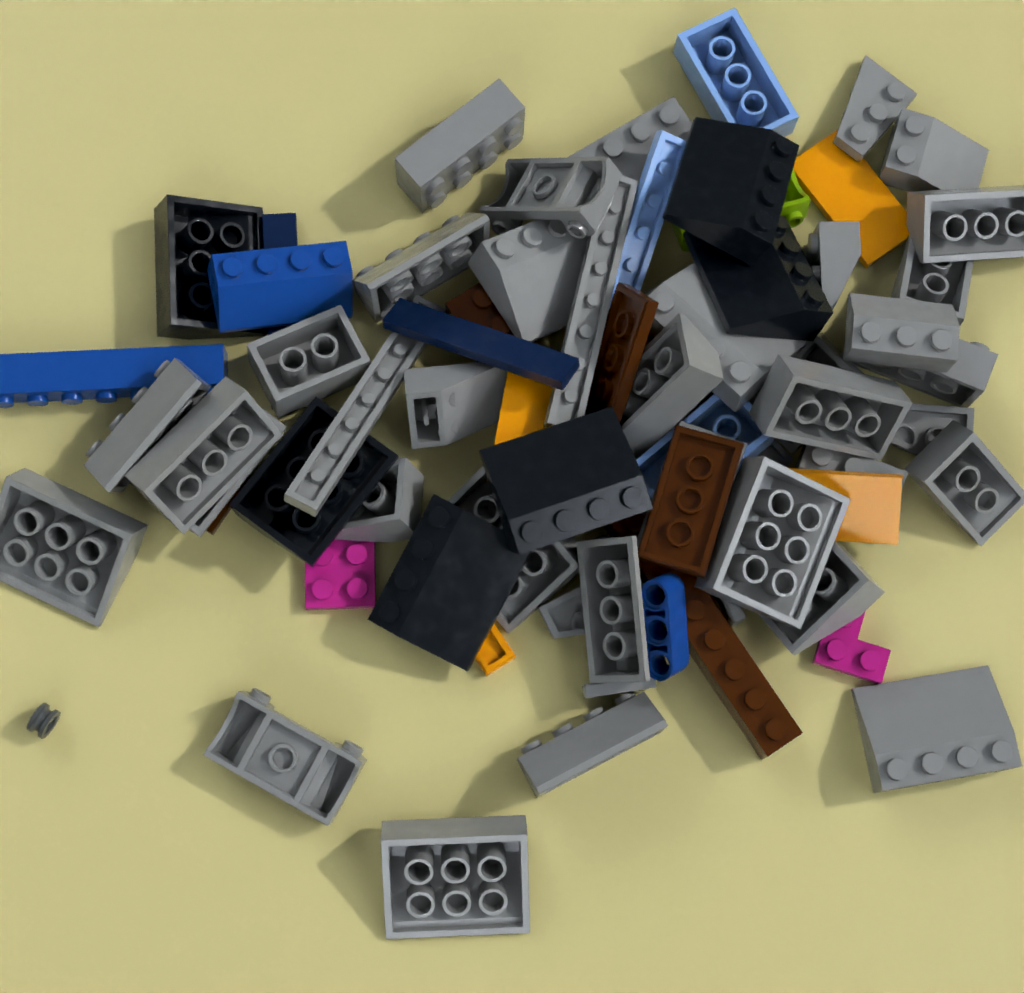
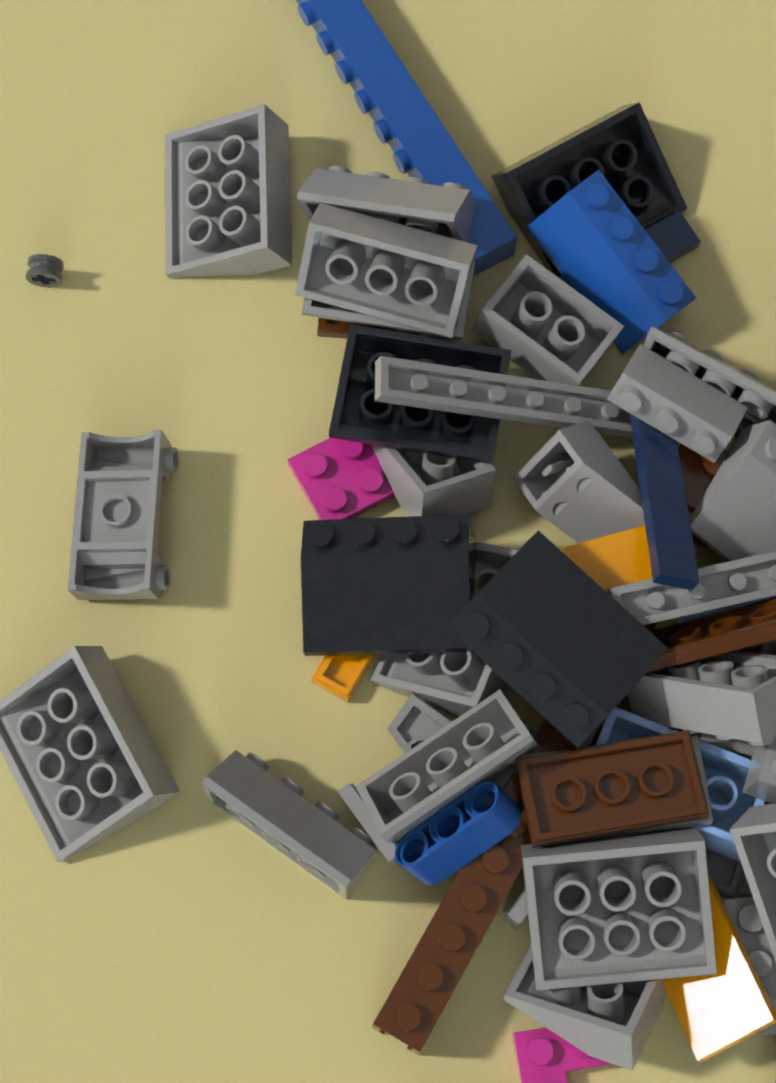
camera: 65 degrees right, 5 degrees down
none -> light grey brick [607,344,748,463]

